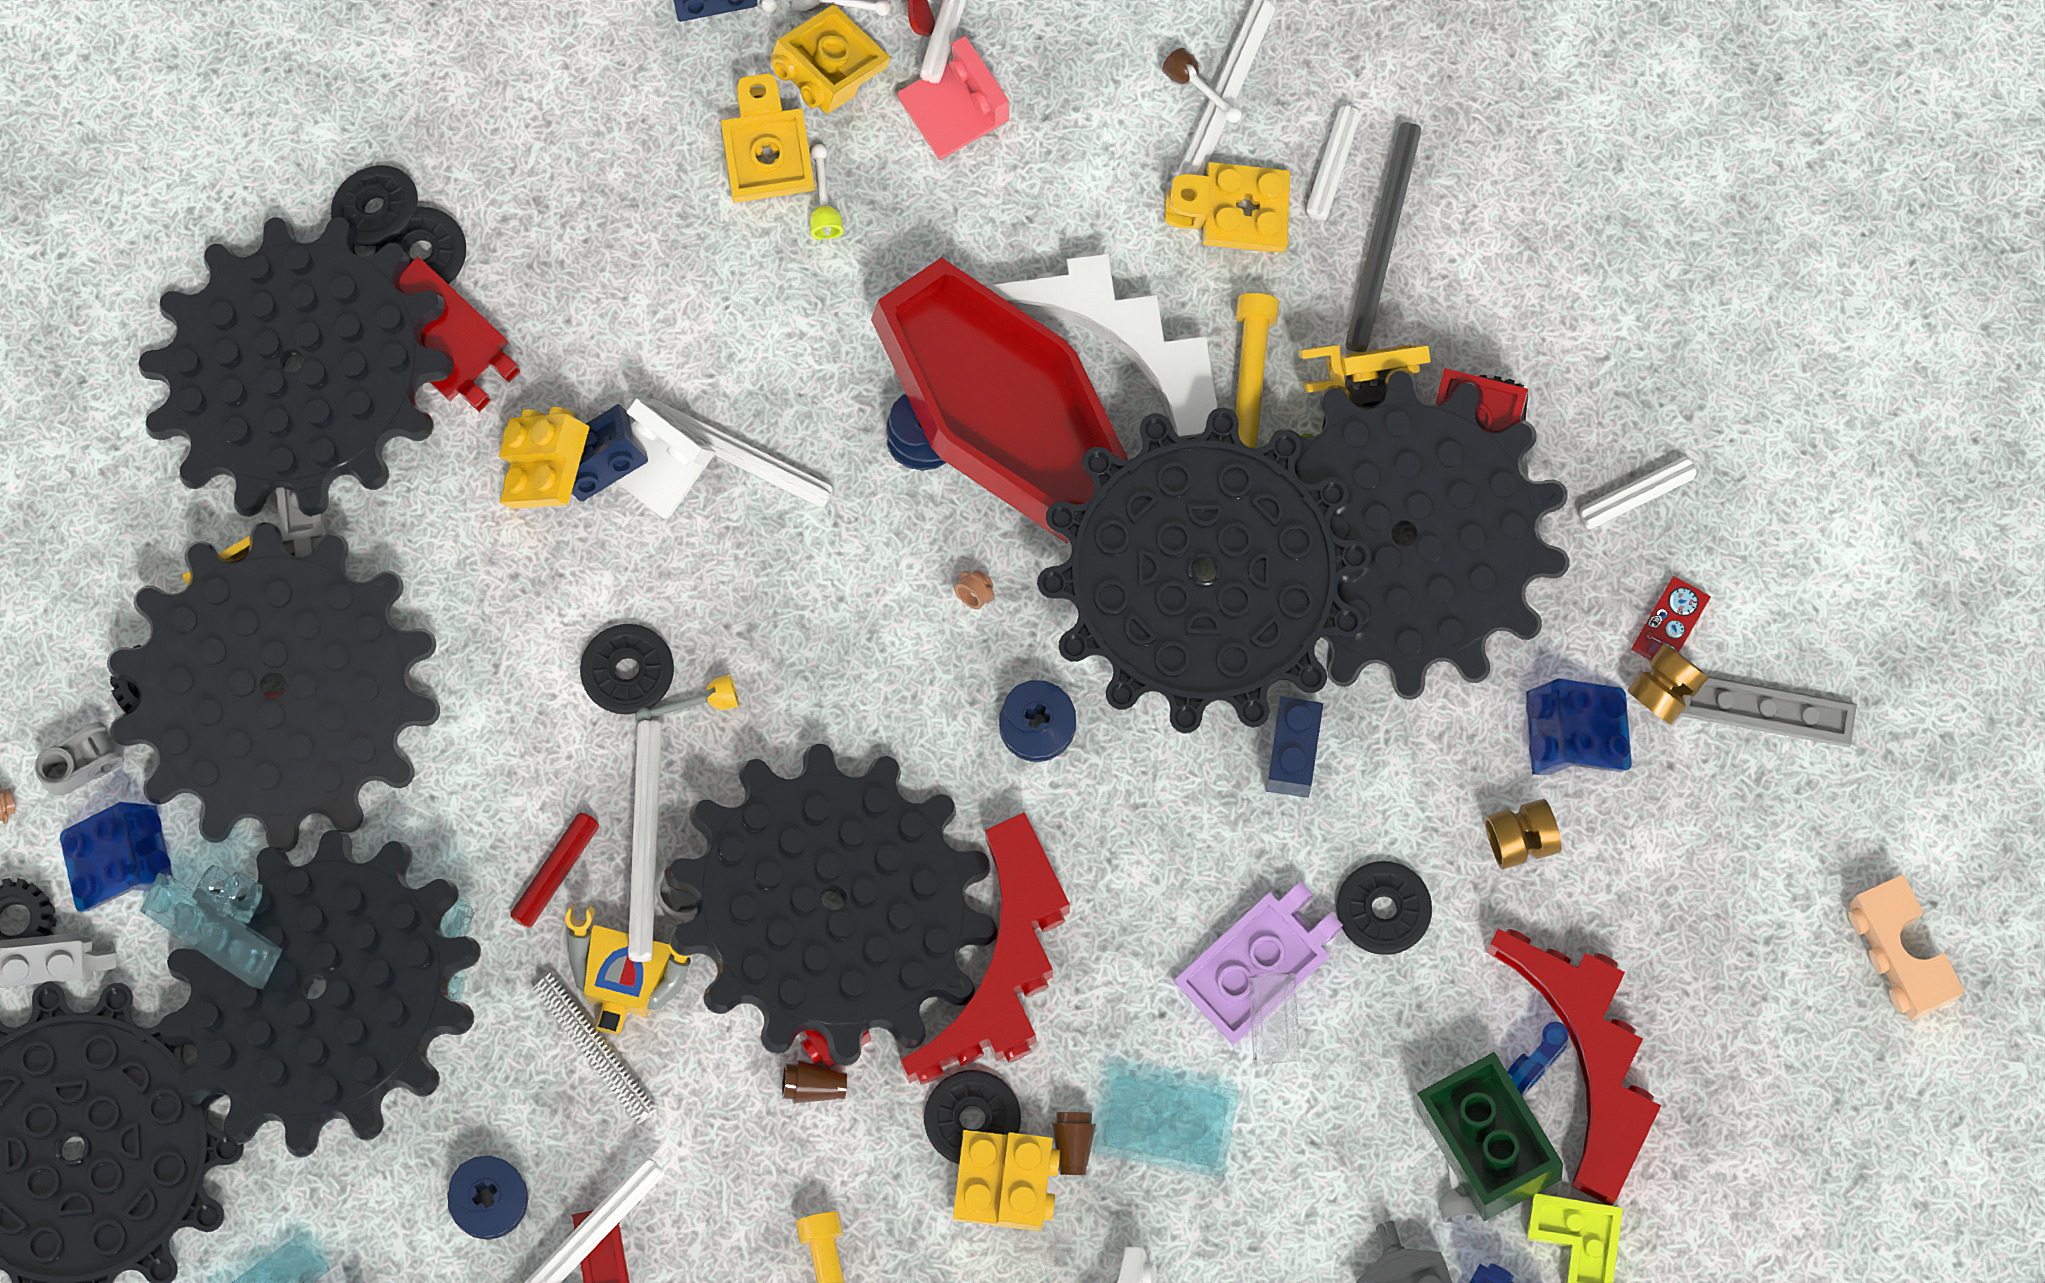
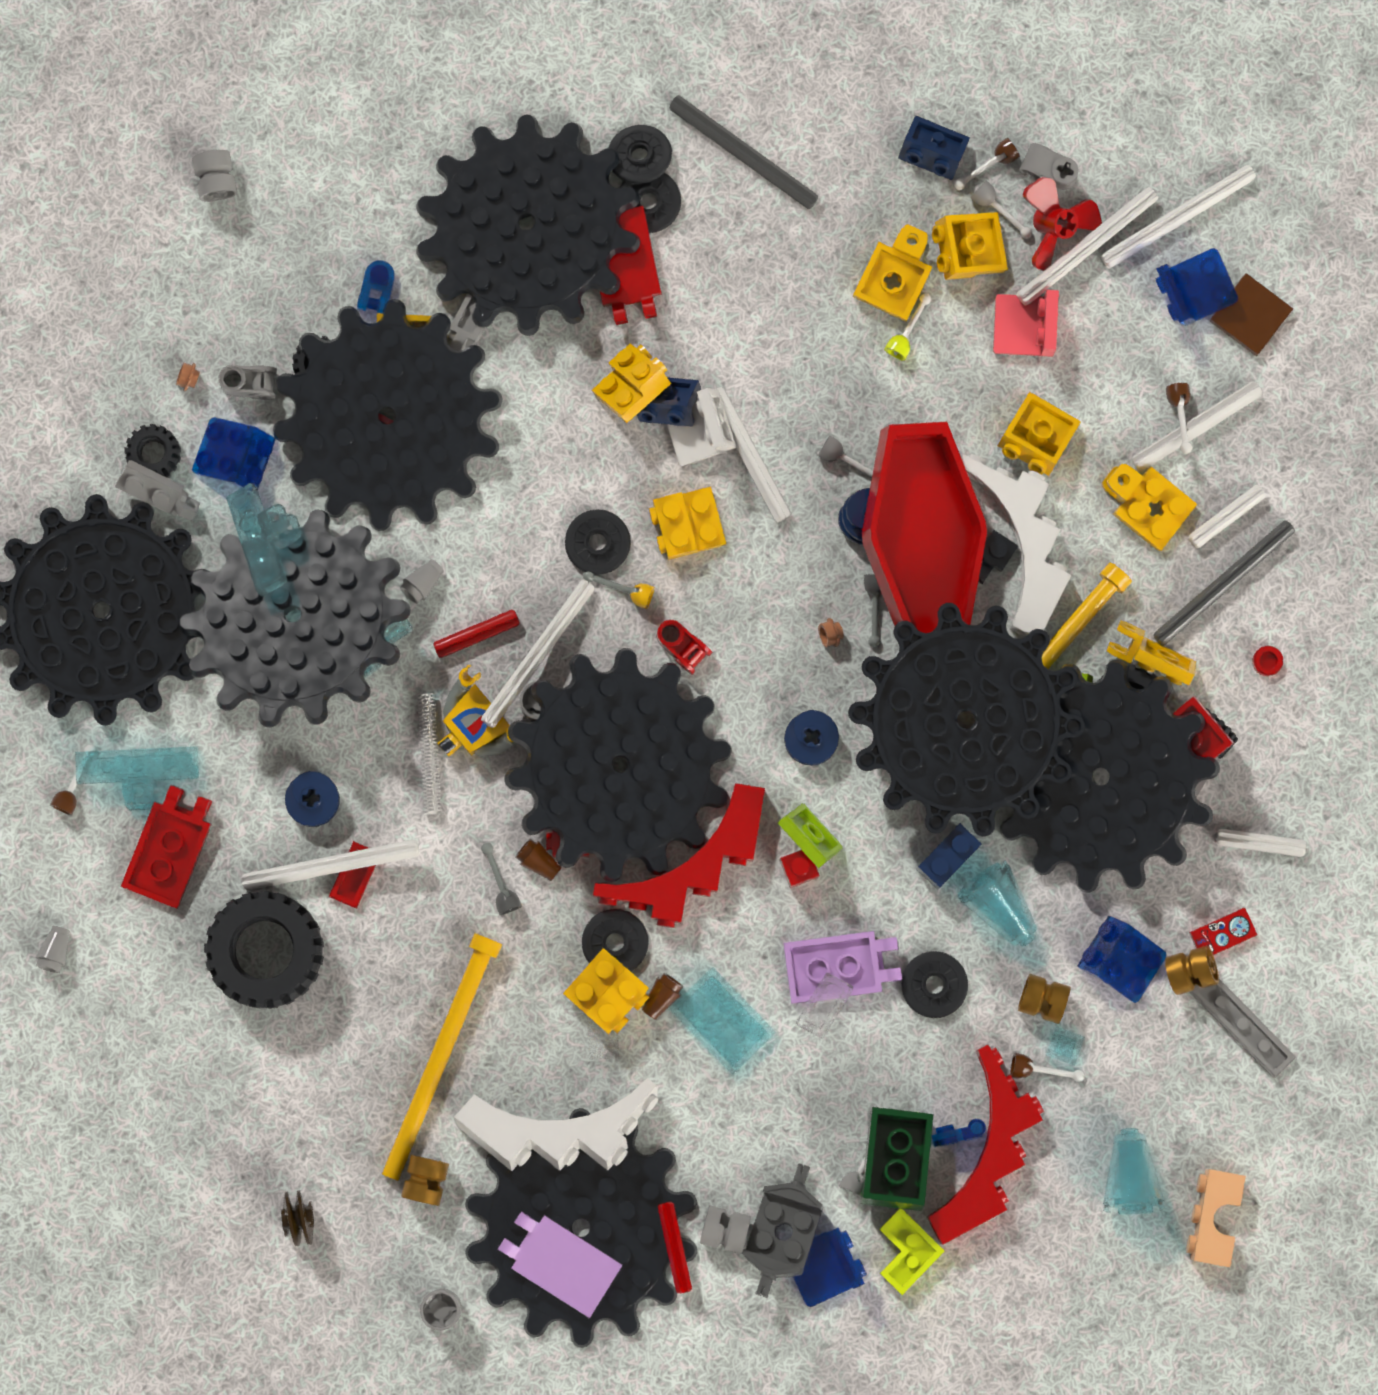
camera: 30 degrees right, 10 degrees up
none -> clear blue plate [357,260,395,314]
none -> light grey cone [400,559,444,604]
none -> hinge [481,843,522,915]
none -> yellow plate [649,486,726,560]
none -> red piece [656,620,713,675]
none -> dark grey axle [669,95,818,209]
none -> lime tile [778,803,843,868]
none -> red brick [779,850,820,888]
none -> light grey hinge [818,436,873,477]
none -> hinge [864,574,882,647]
none -> clear light blue cone [957,860,1037,947]
none -> black plate [978,530,1019,584]
none -> yellow plate [997,392,1081,476]
none -> hinge [1010,1053,1084,1082]
none -> clear light blue tile [1045,1027,1085,1066]
none -> clear light blue cone [1103,1128,1165,1214]
none -> red tile [1252,646,1283,676]

